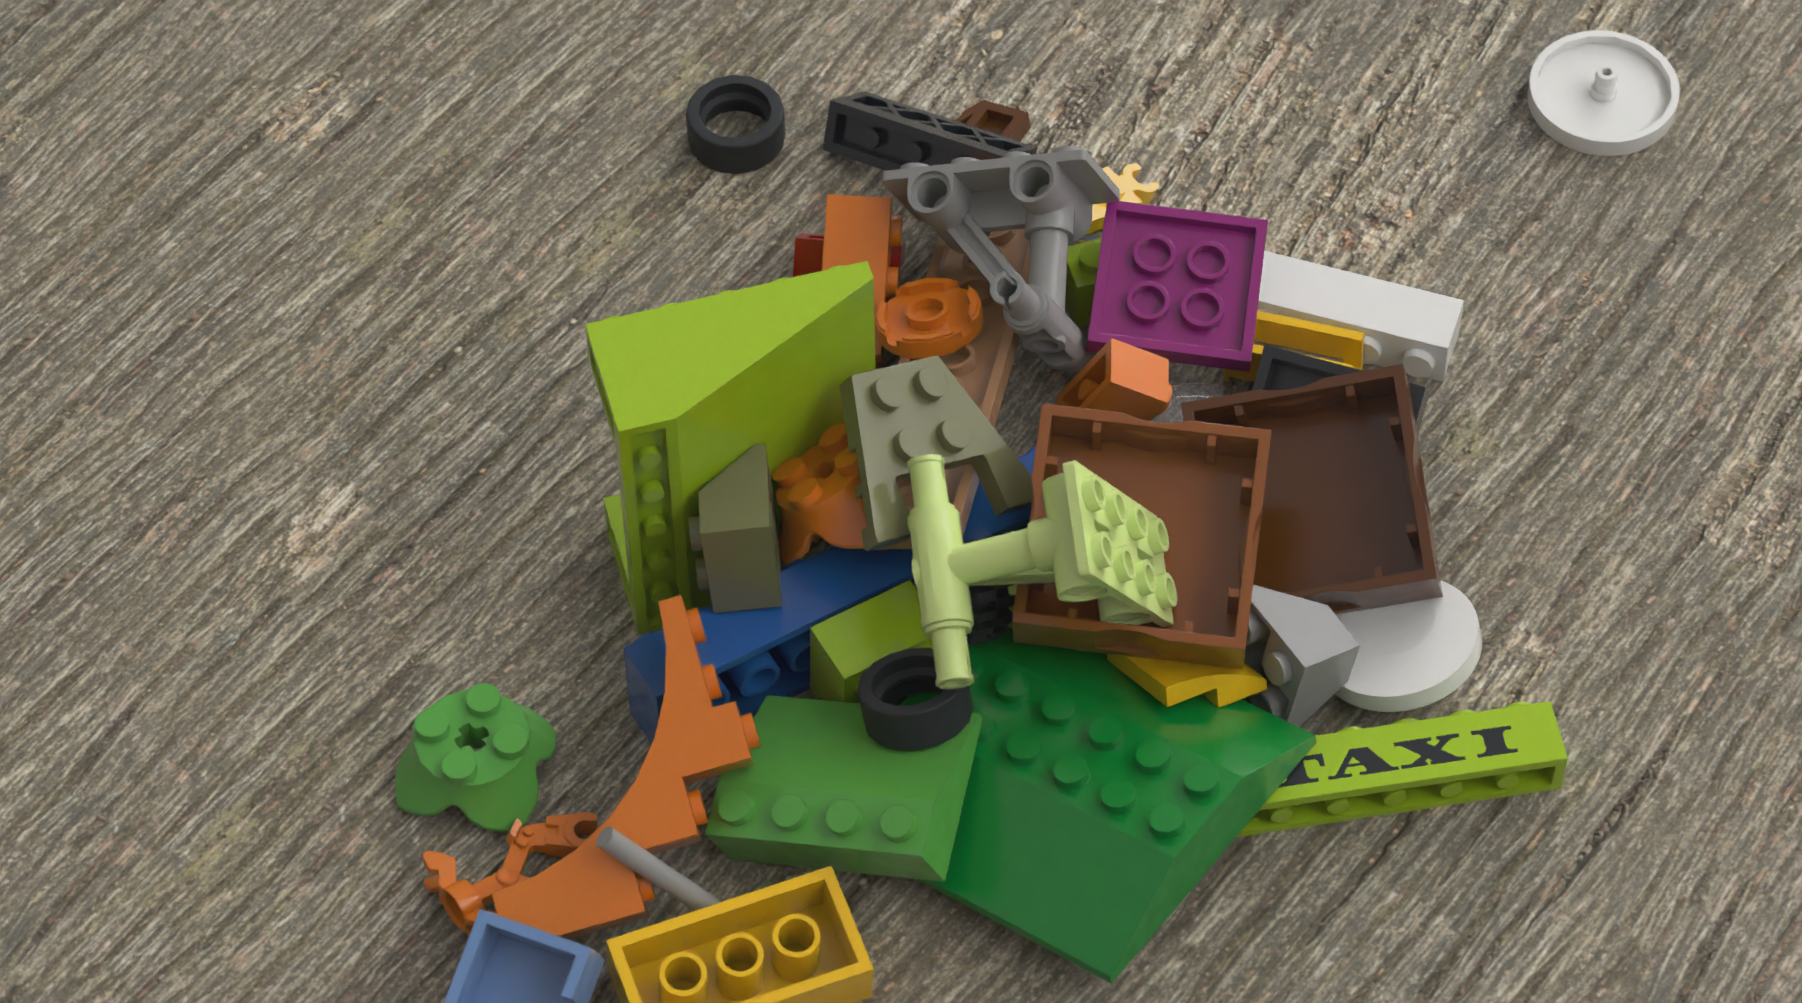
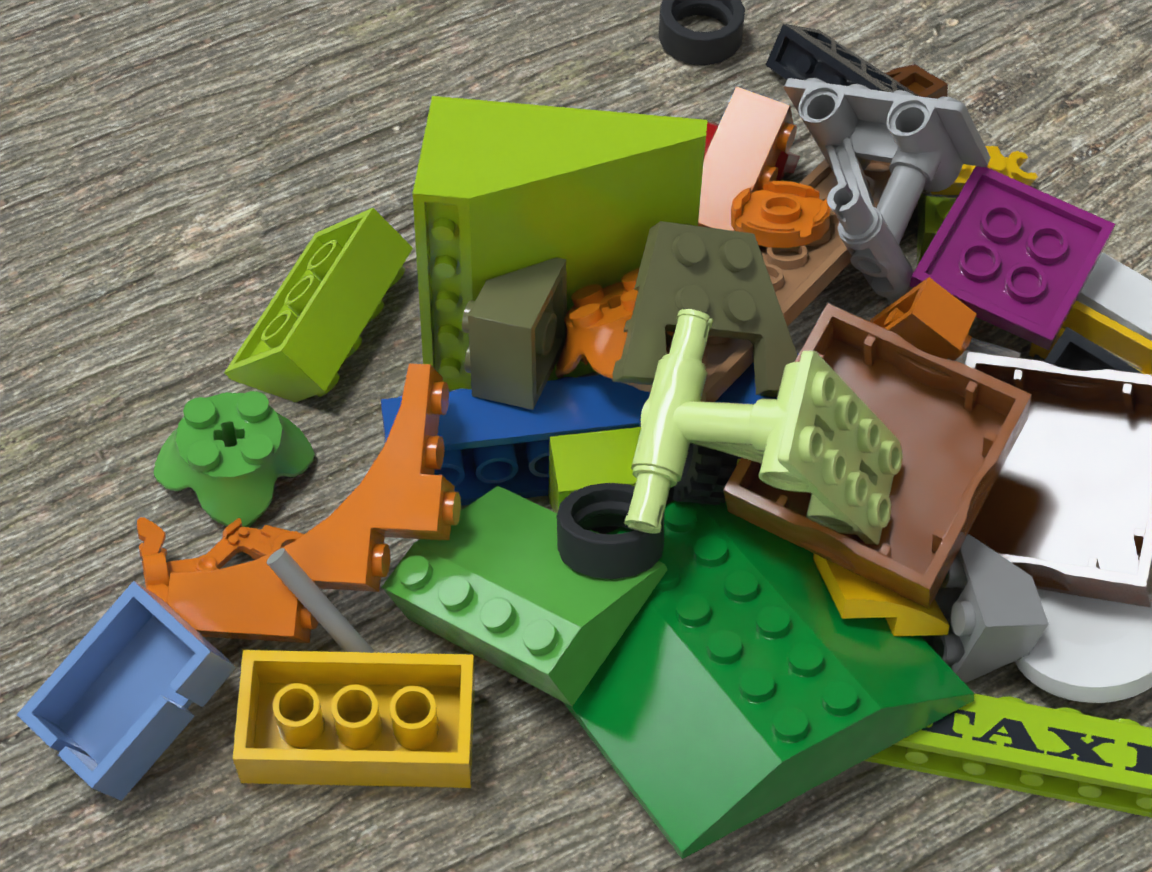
camera: 20 degrees right, 0 degrees up
none -> lime slope [224,208,413,402]

